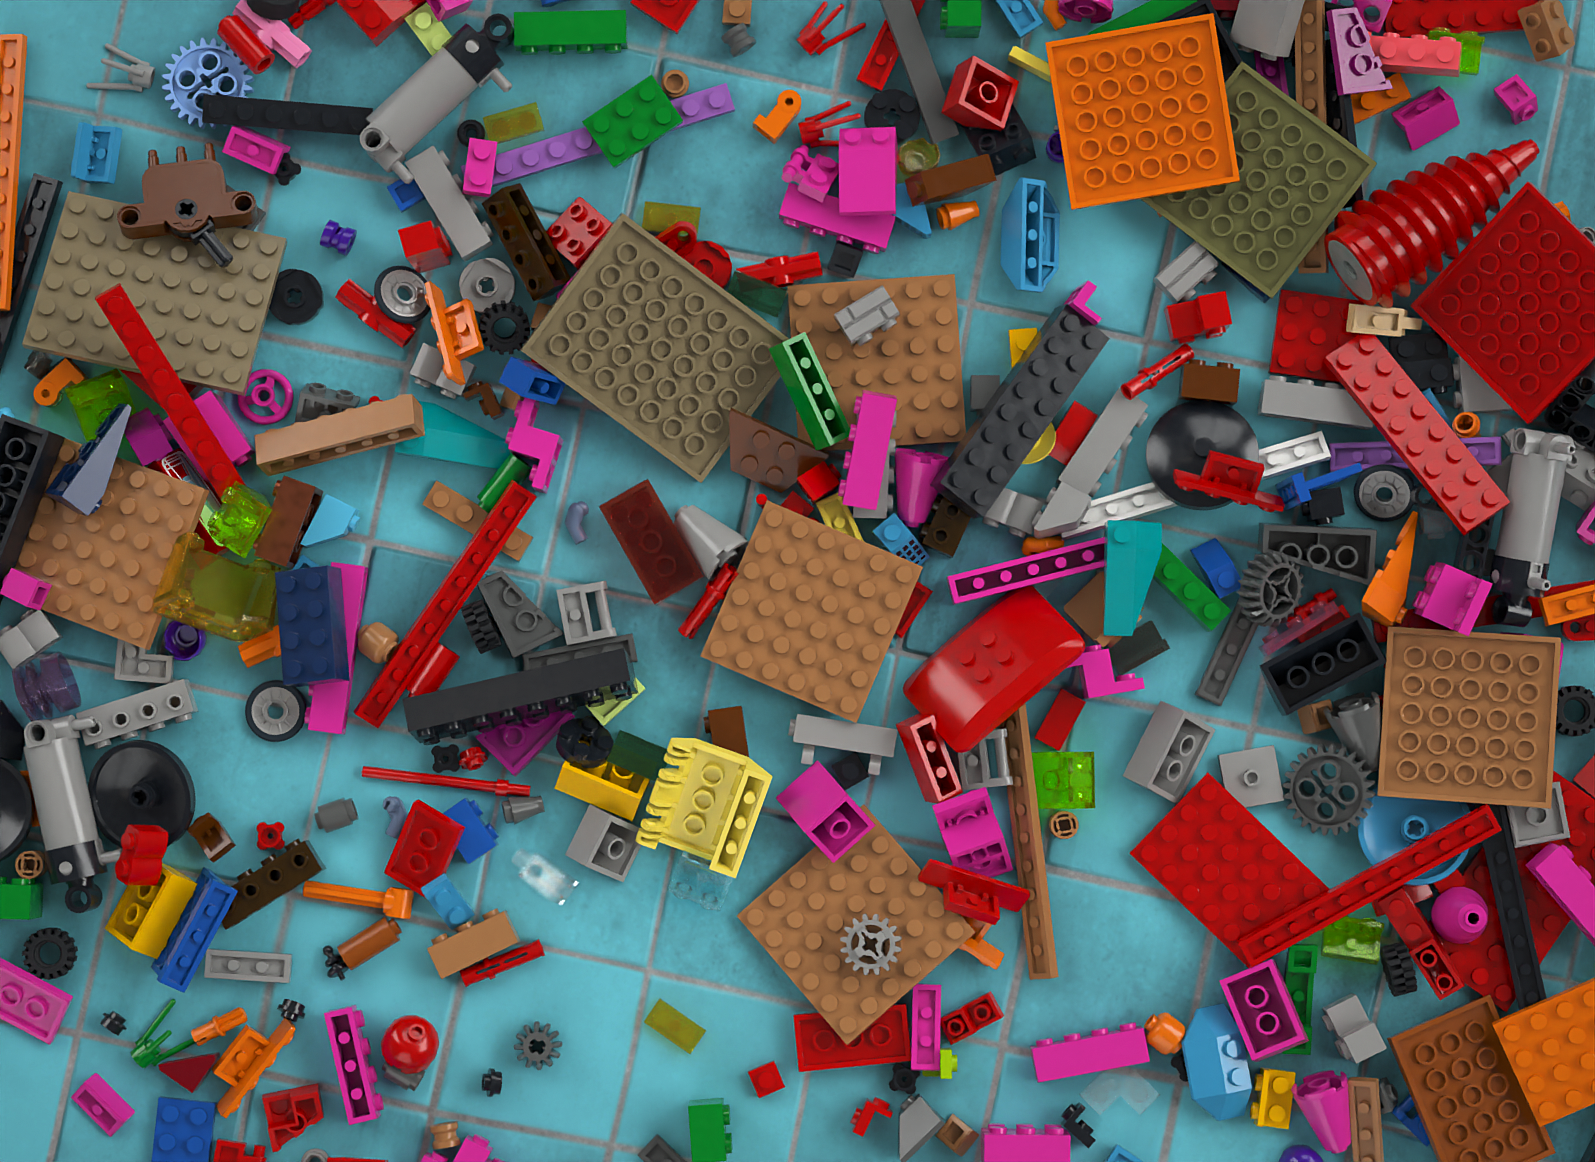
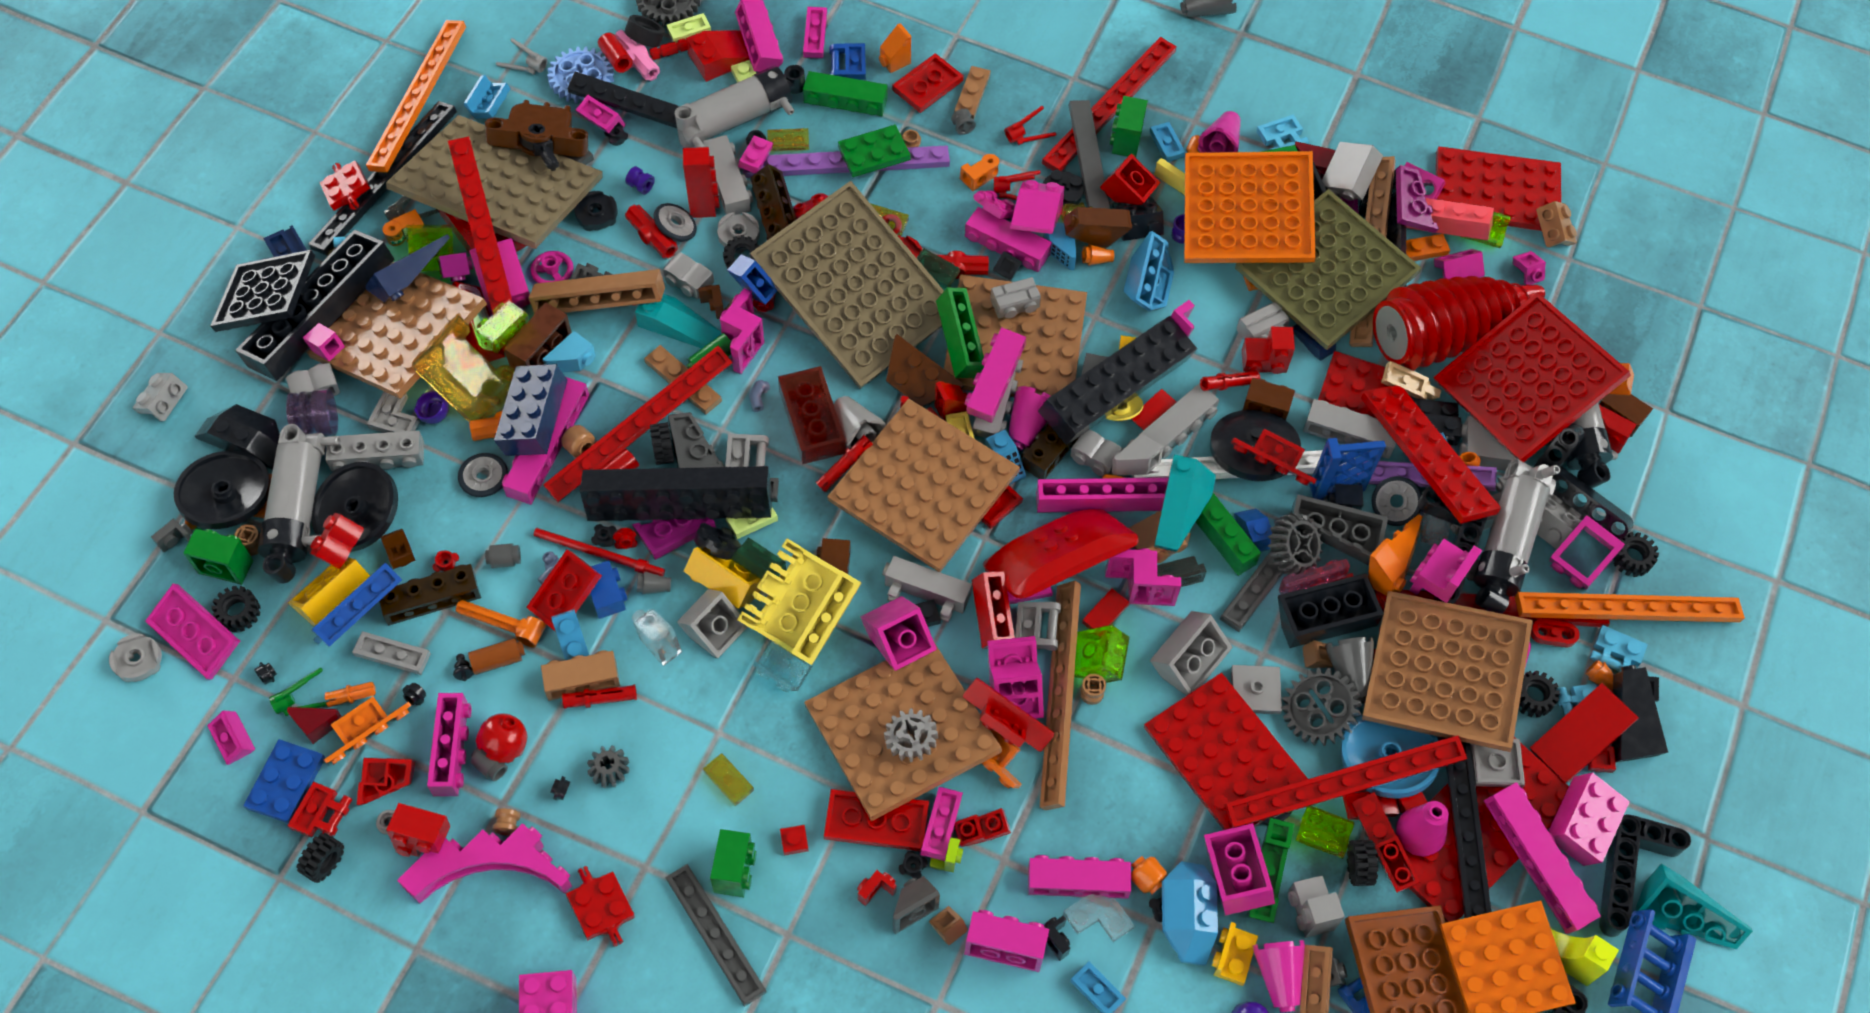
camera: 10 degrees right, 25 degrees down
orange bracket [424,281,484,386] -> none

